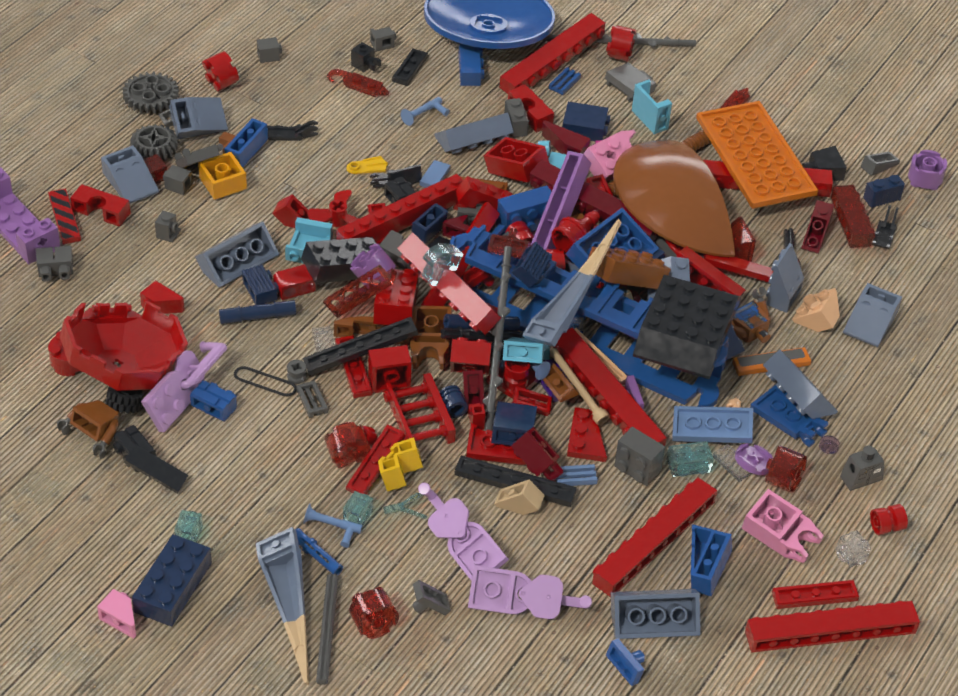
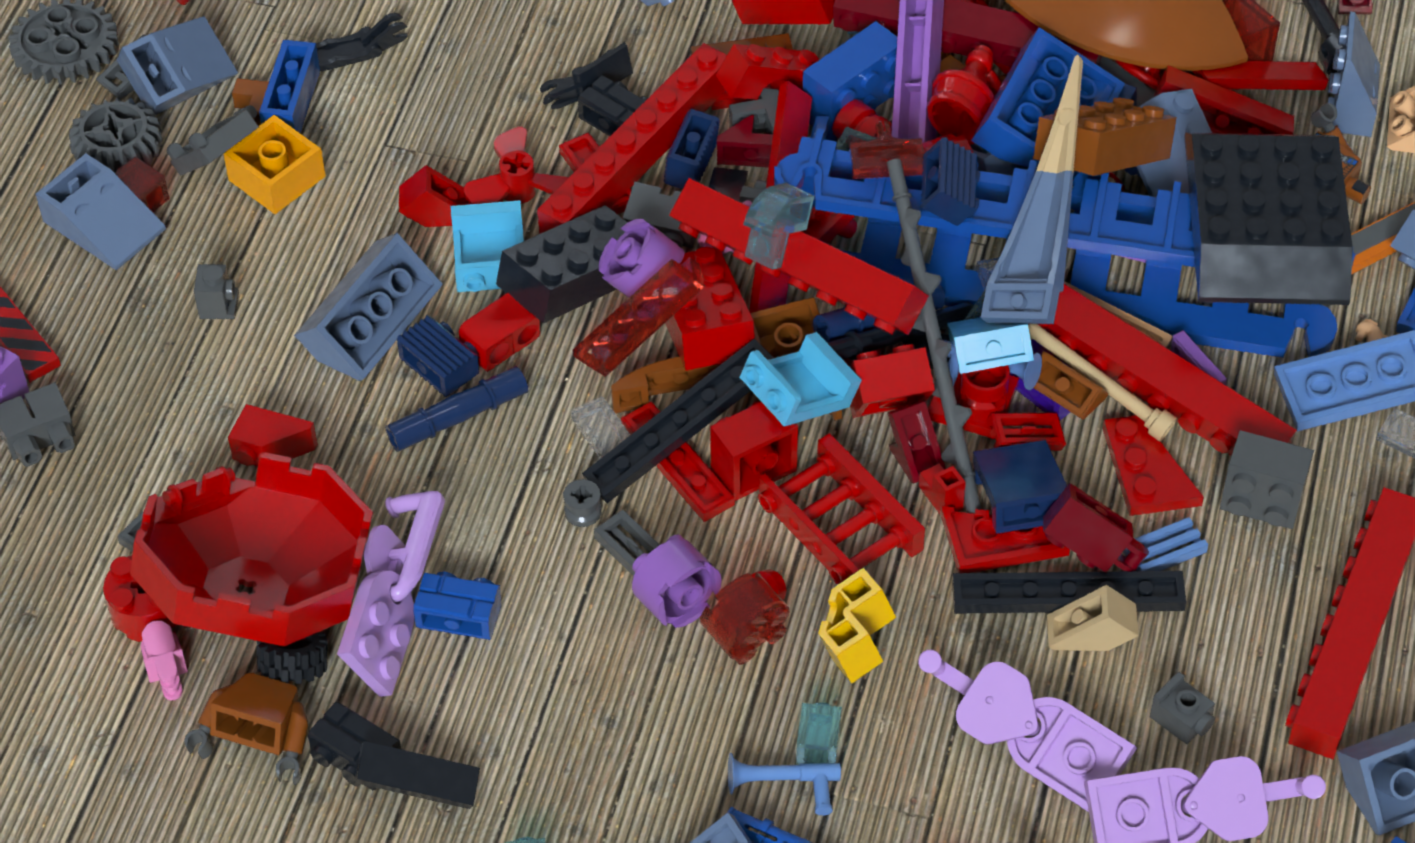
camera: 15 degrees left, 5 degrees up
red arch [70,184,131,227] -> none
dark grey brick [163,165,192,195] -> none
black piece [234,366,297,397] -> none
yellow piece [346,156,388,174] -> none
red tile [346,424,405,498] -> none
clear light blue plant [383,492,427,519] -> none
medium blue tile [420,160,450,188] -> none
dark blue piece [440,385,468,418] -> none
clear light blue brick [666,441,714,477] -> none
none -> bright pink arm [141,621,188,701]
none -> medium lavender brick [632,534,722,628]
none -> medium azure panel [739,332,862,427]
none -> dark grey brick [1150,672,1215,744]

